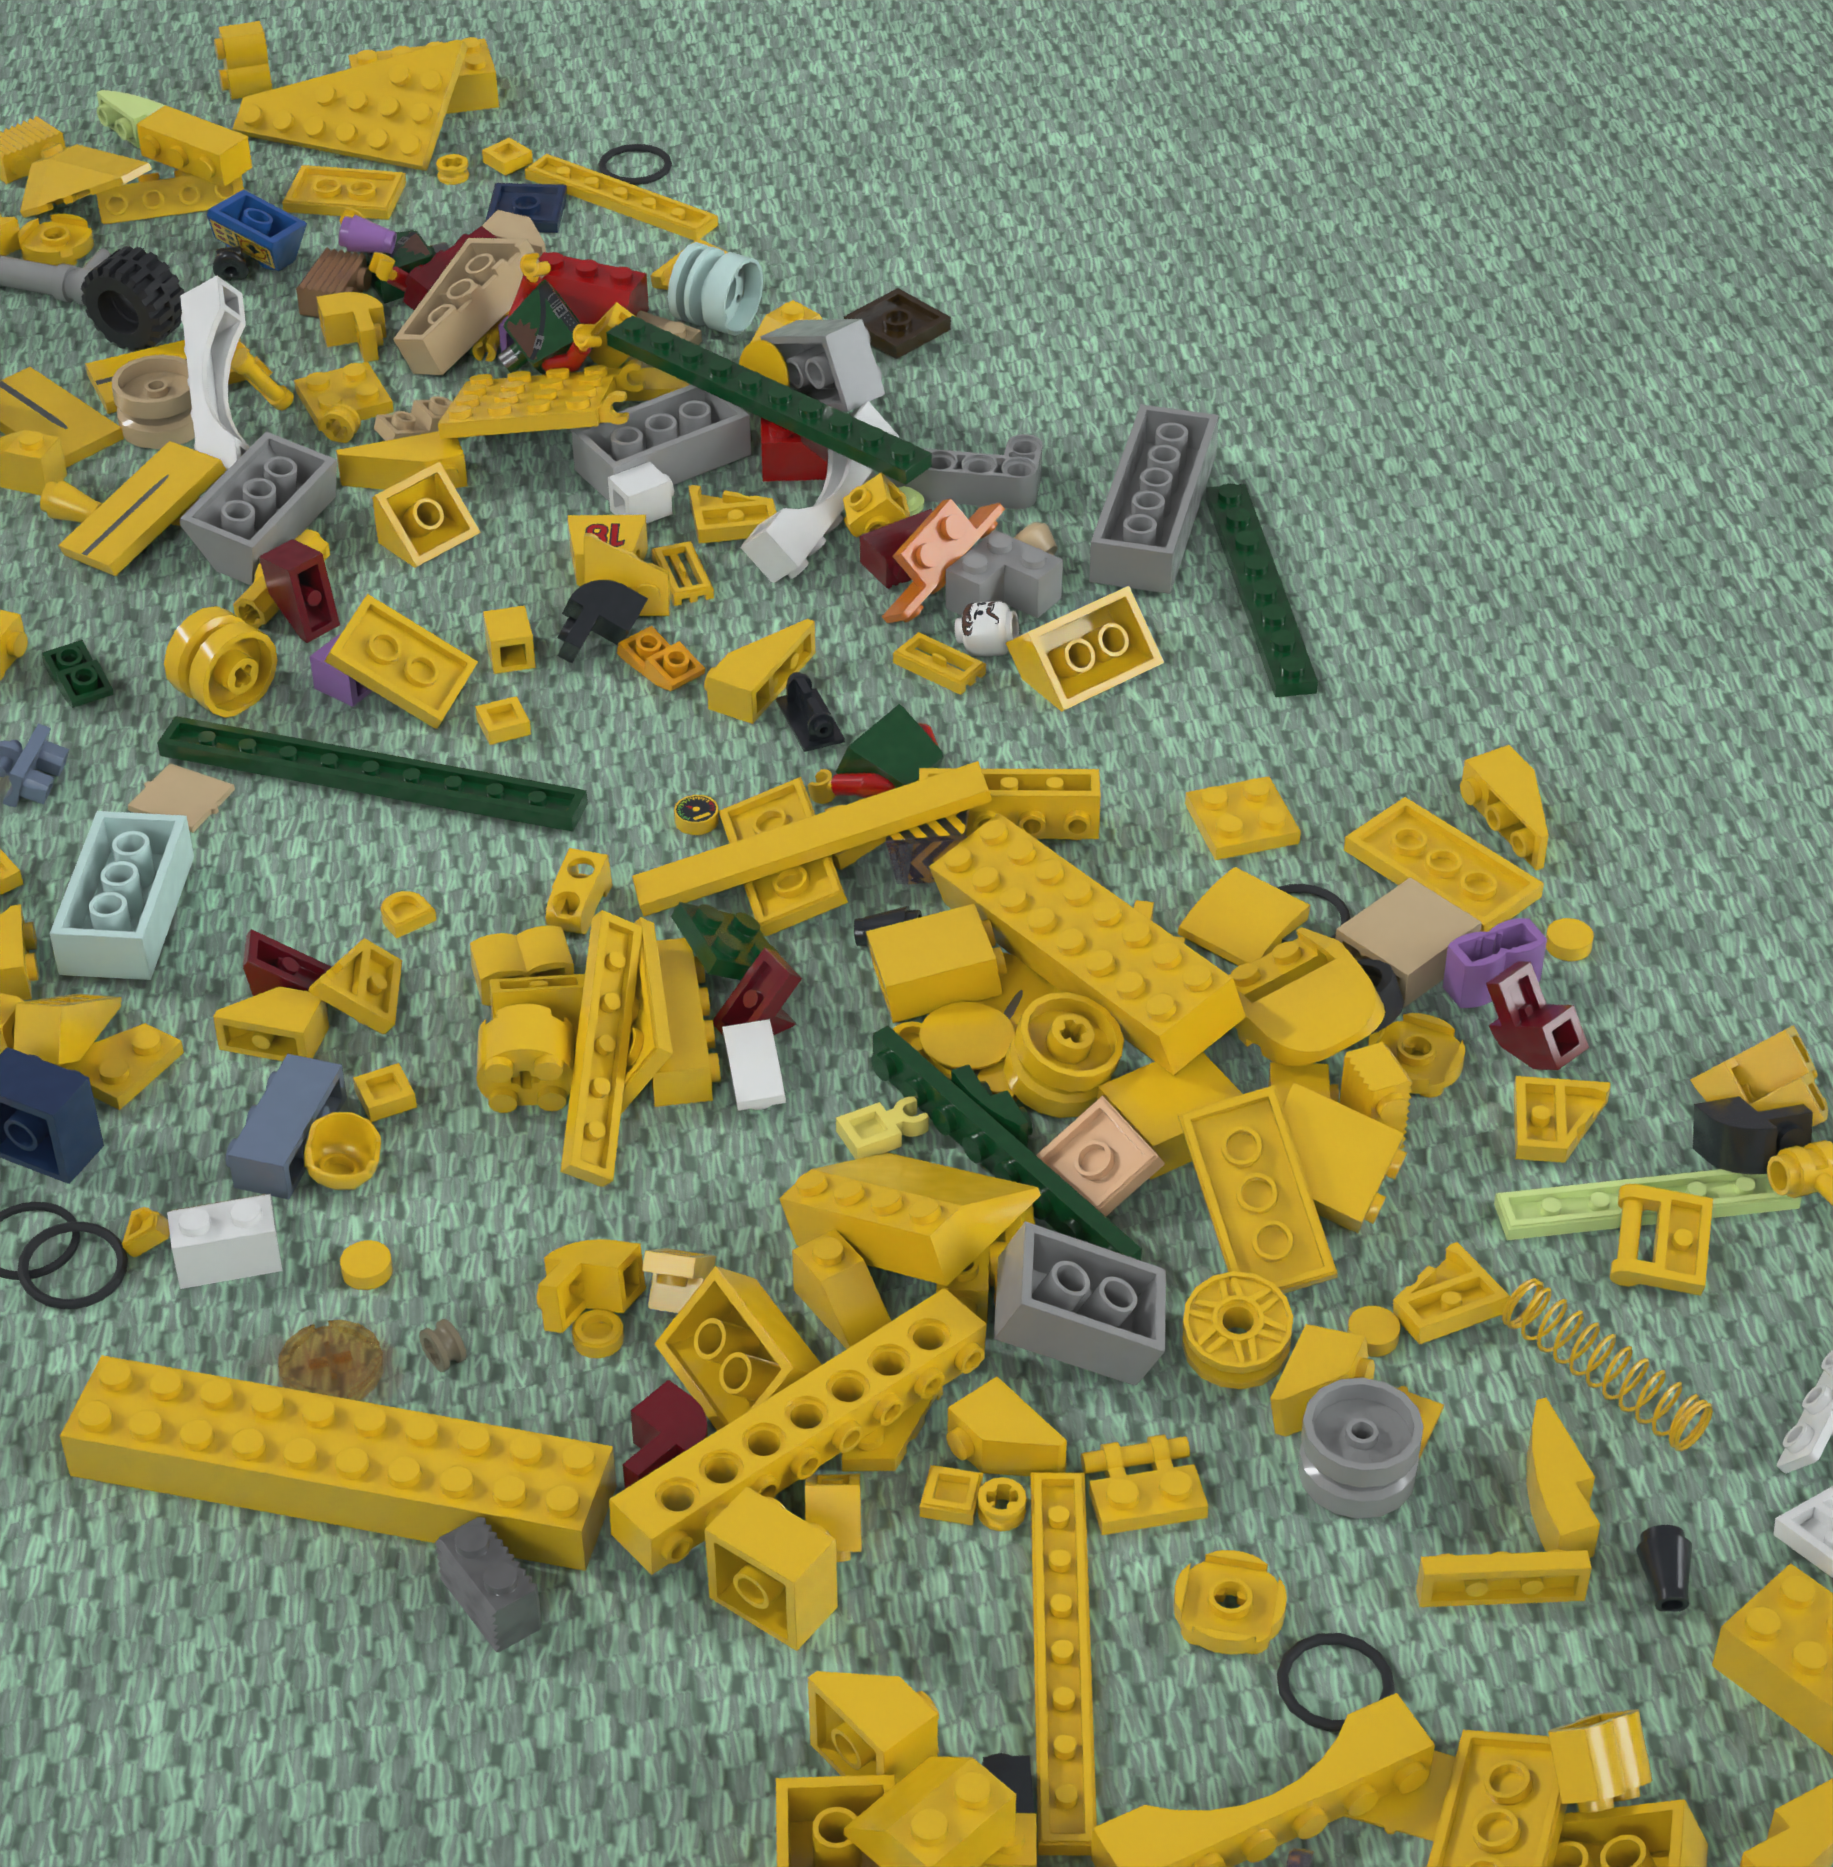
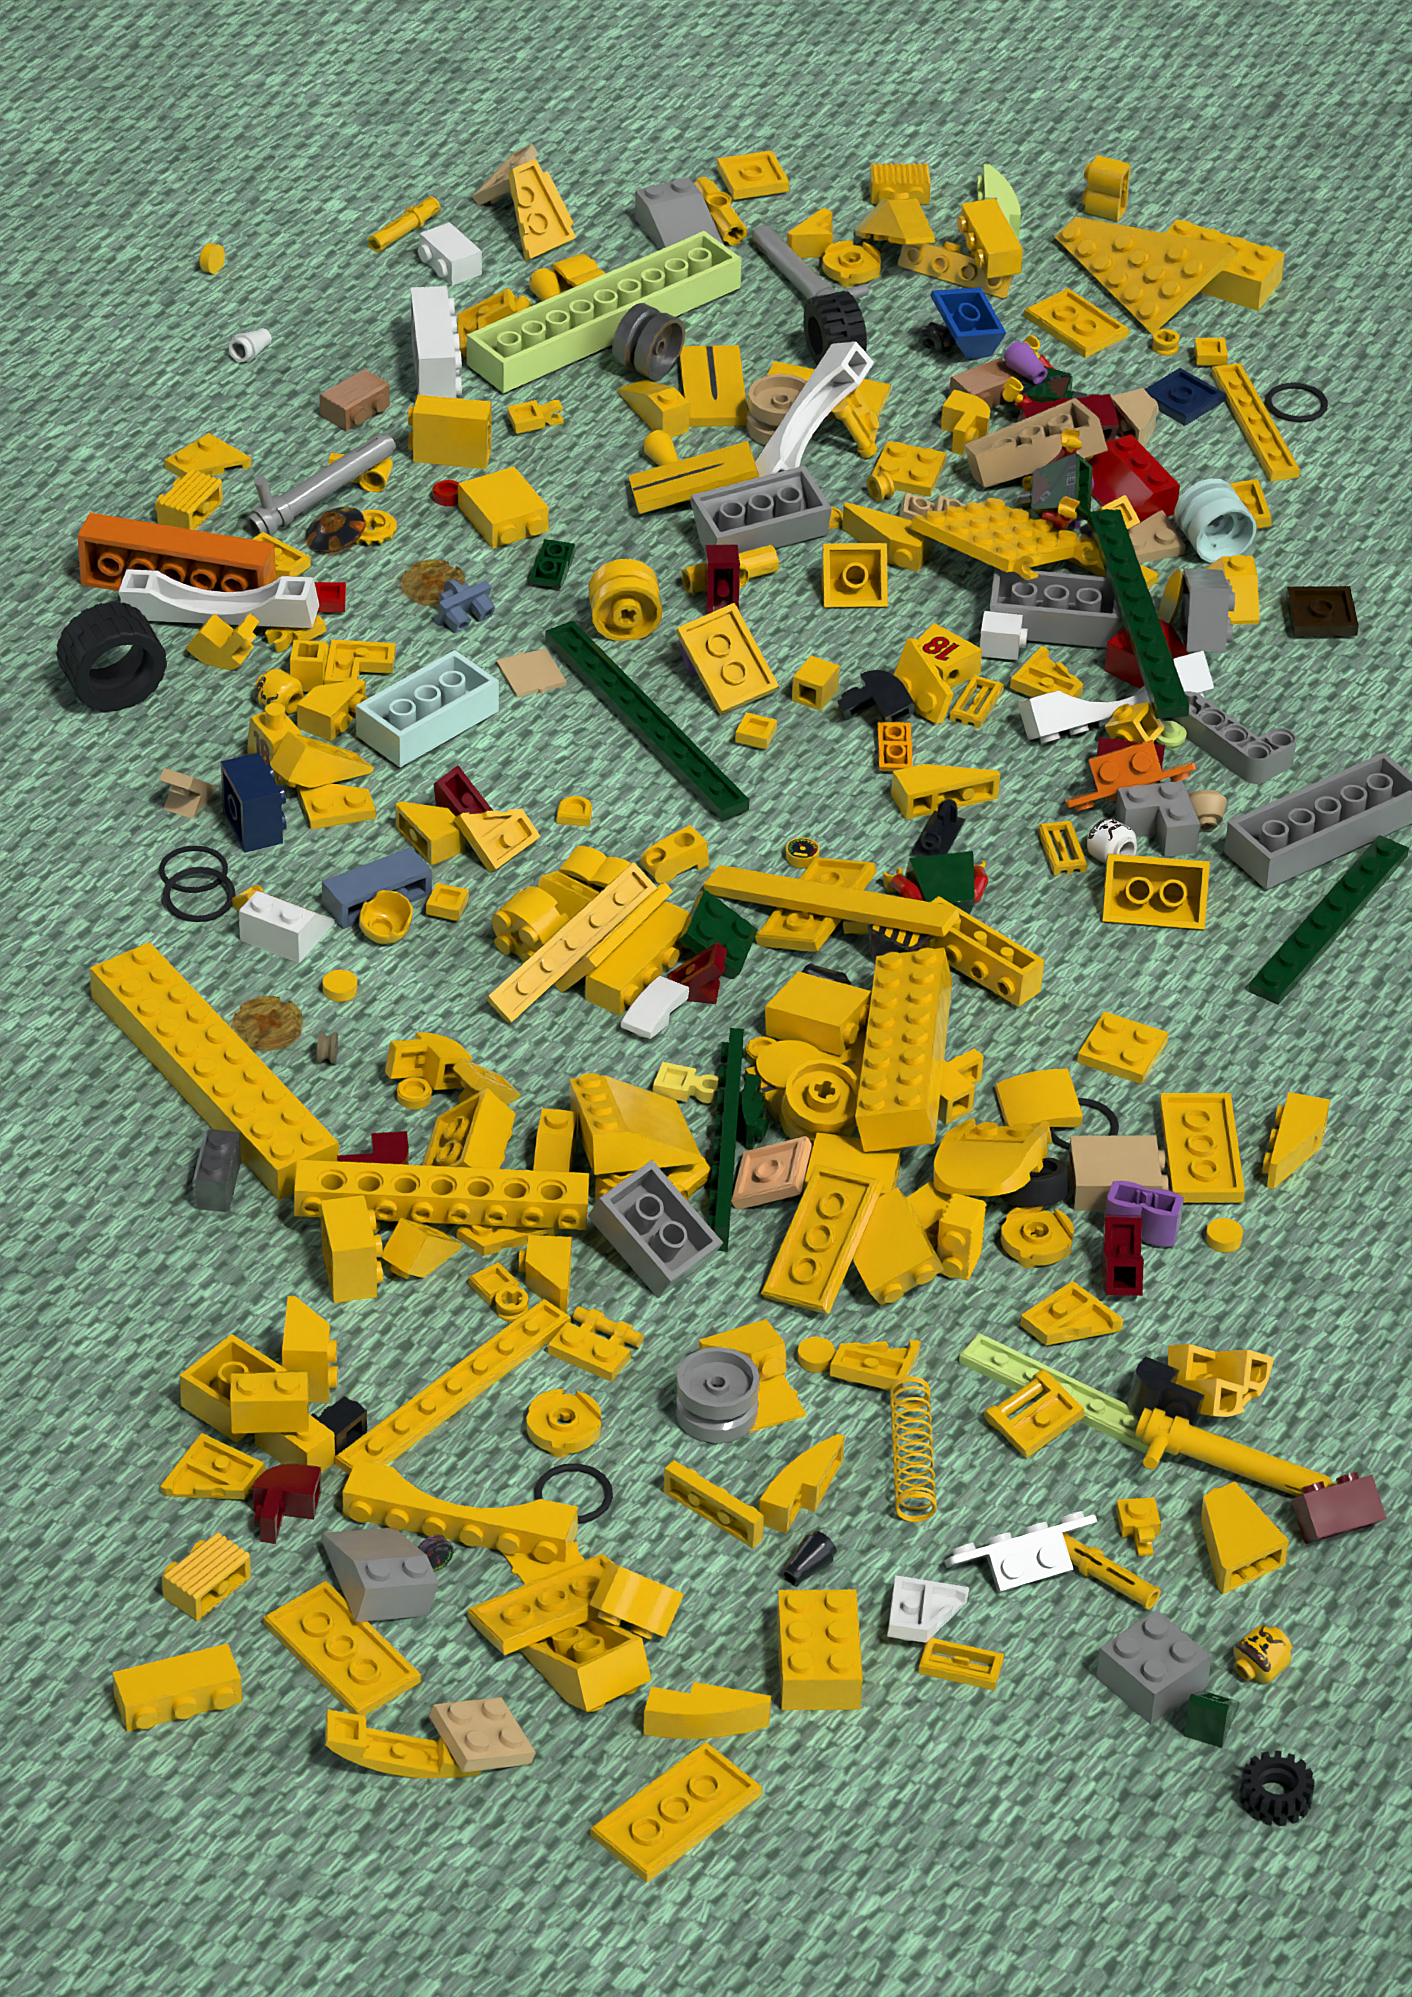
camera: 40 degrees right, 0 degrees up
yellow wheel [1182,1271,1293,1389] -> none

